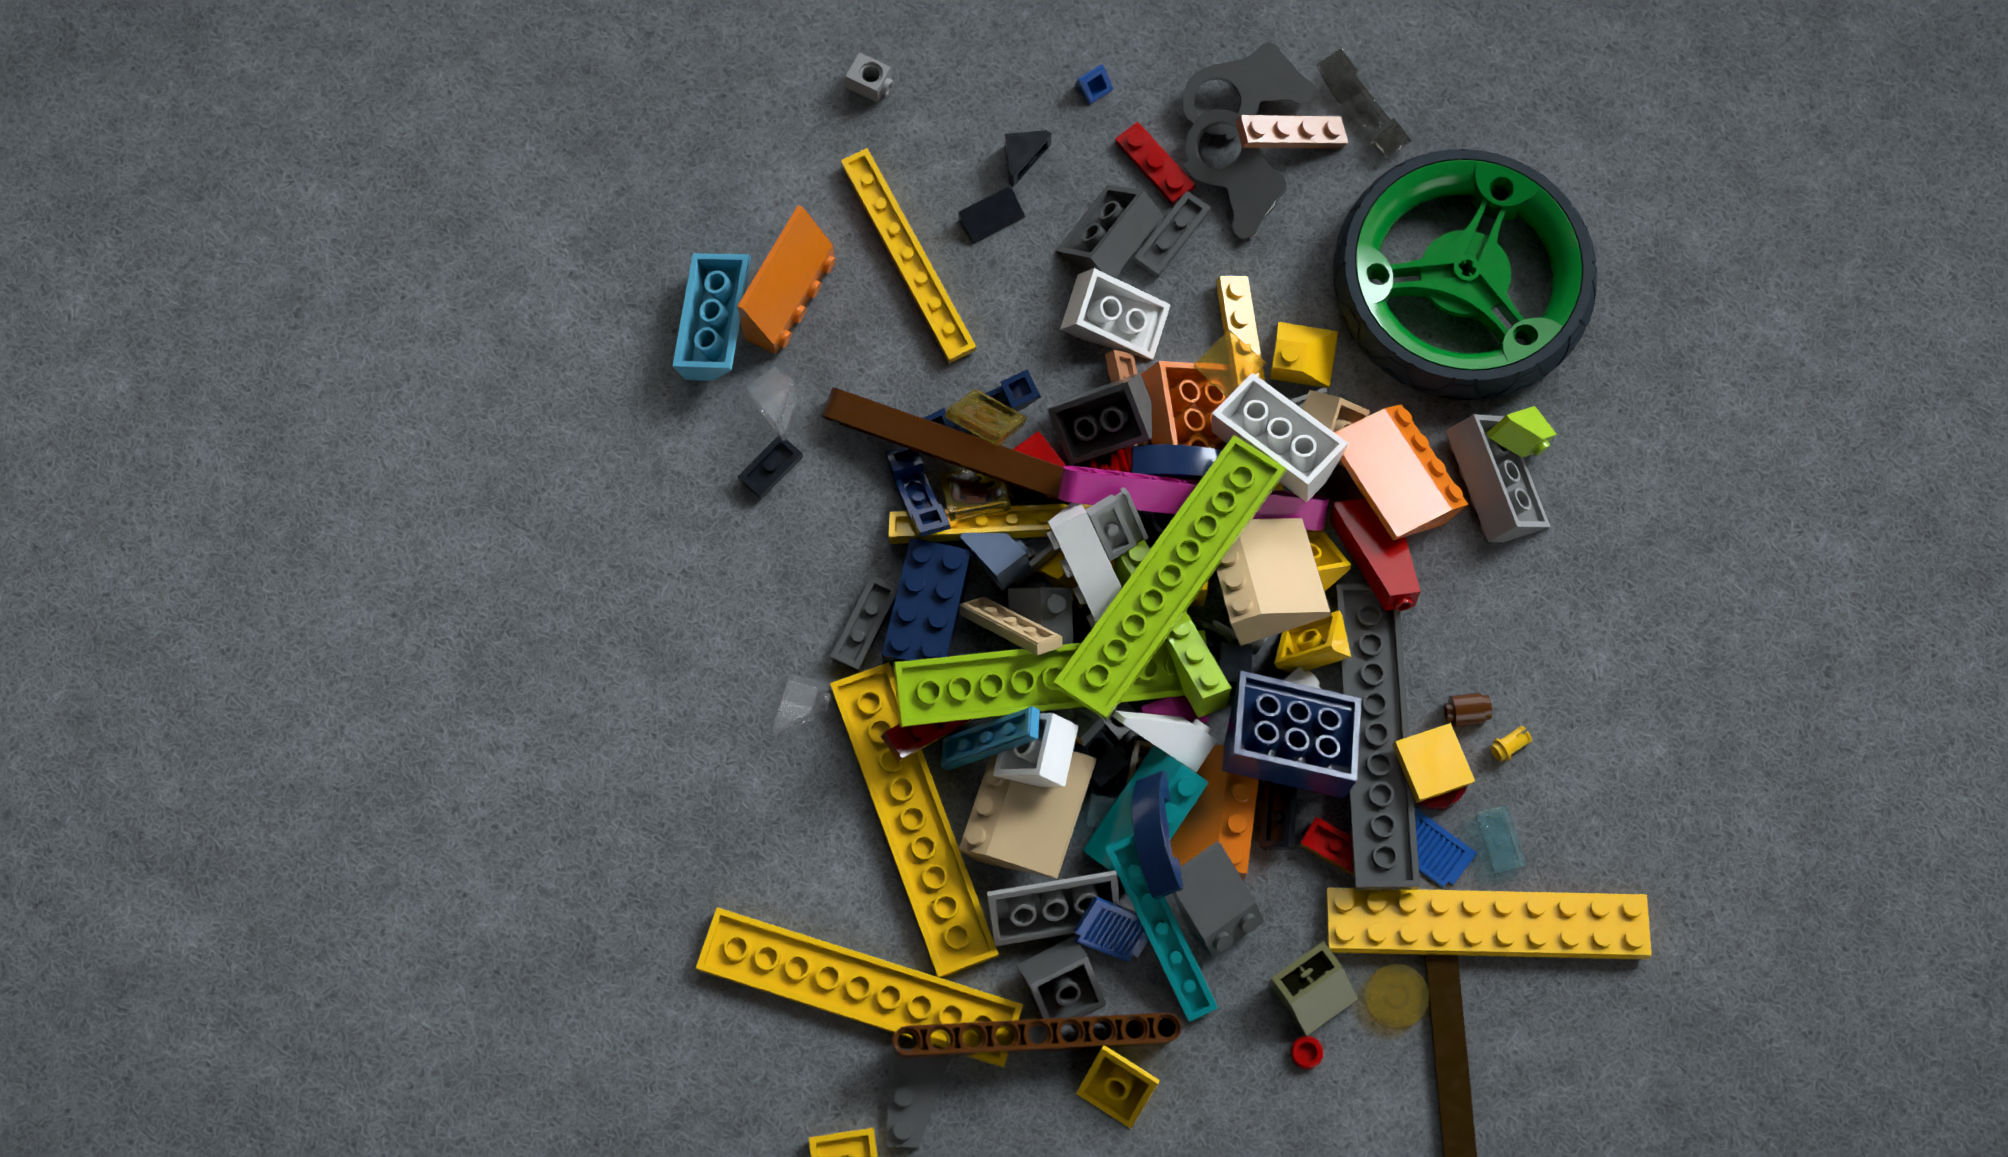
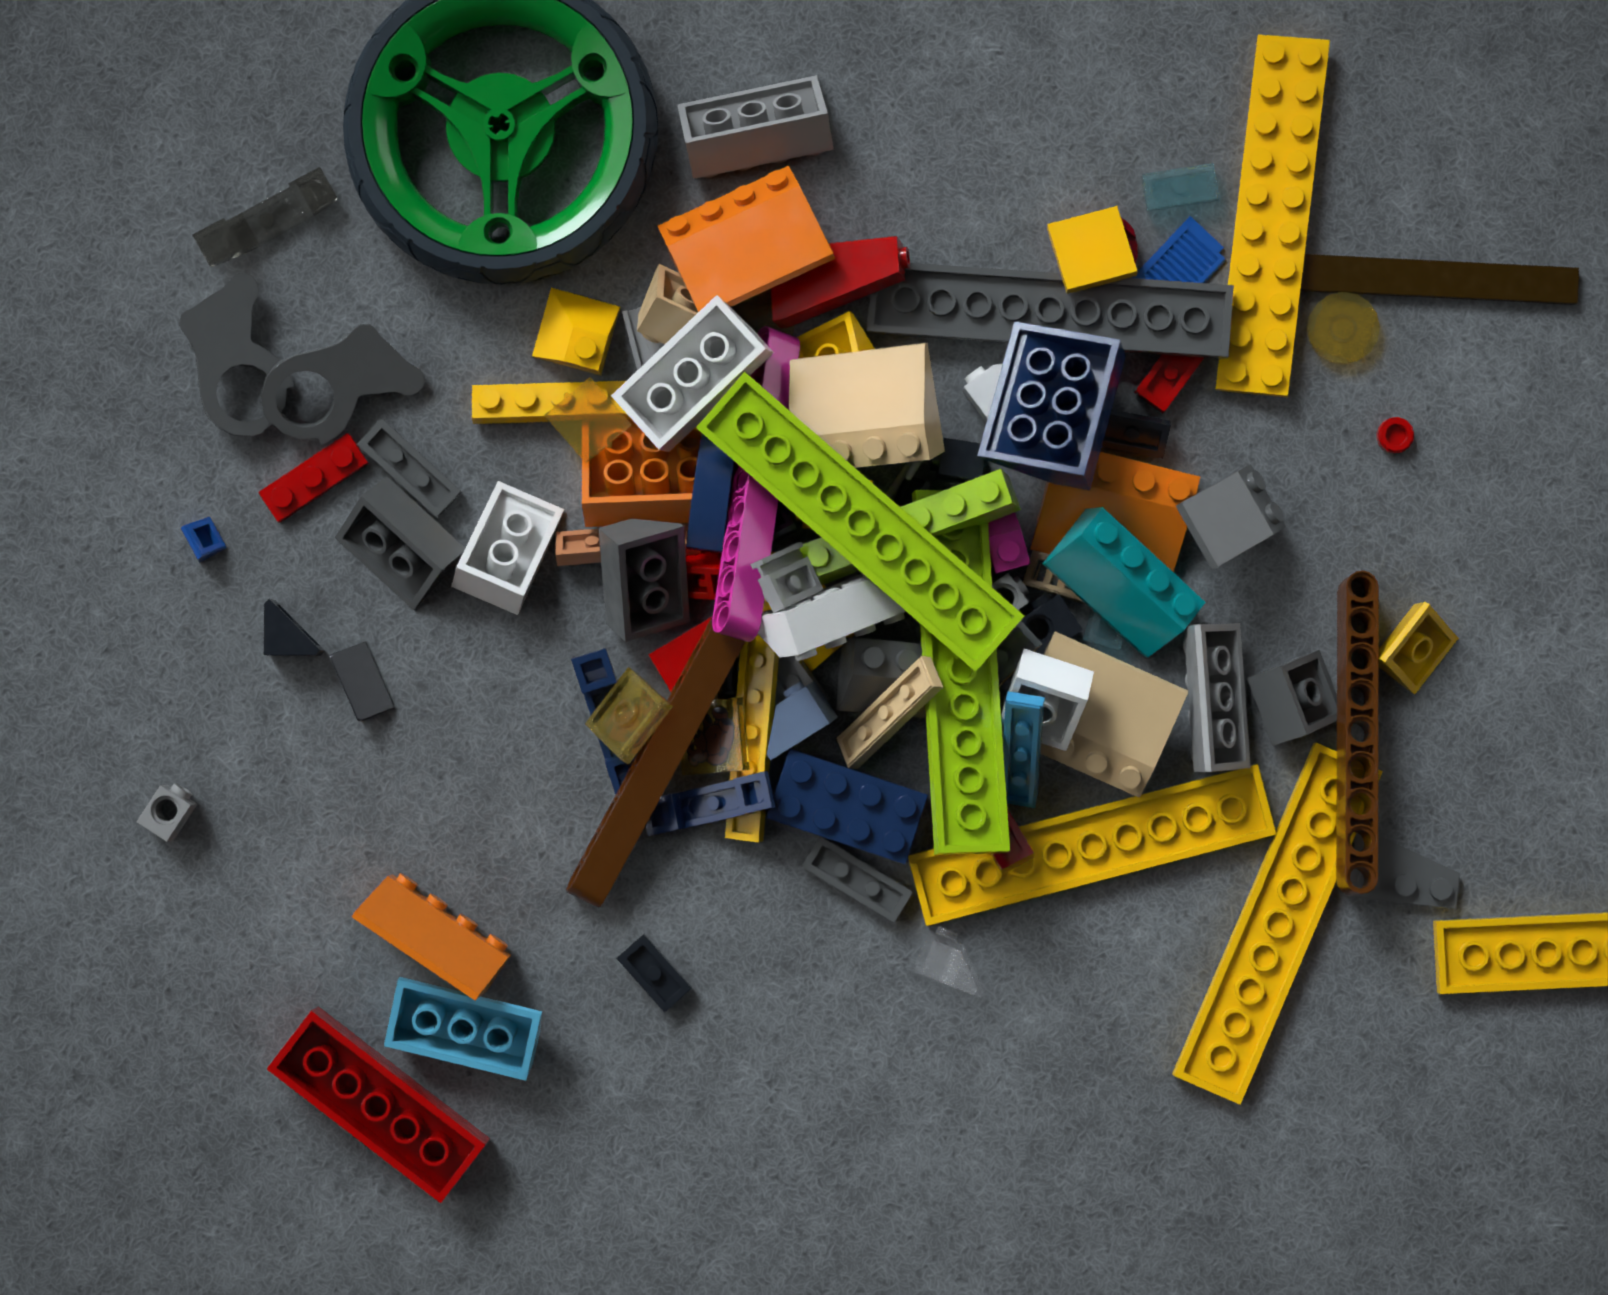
camera: 85 degrees left, 15 degrees up
clear slope [745,367,798,441] -> none
yellow plate [841,148,976,364] -> none
blue window [1074,896,1149,962] -> none
teal plate [1105,833,1218,1022] -> none
white slope [1113,711,1217,772] -> none
dark blue slope [1132,770,1183,900] -> none
plate [1235,115,1348,149] -> none
olive slope [1268,941,1358,1036] -> none
yellow slope [1274,610,1351,673] -> none
reddish brown brick [1444,692,1492,727] -> none
lime slope [1486,406,1557,458] -> none
yellow pin [1490,725,1532,762] -> none
none -> red brick [267,1006,490,1203]

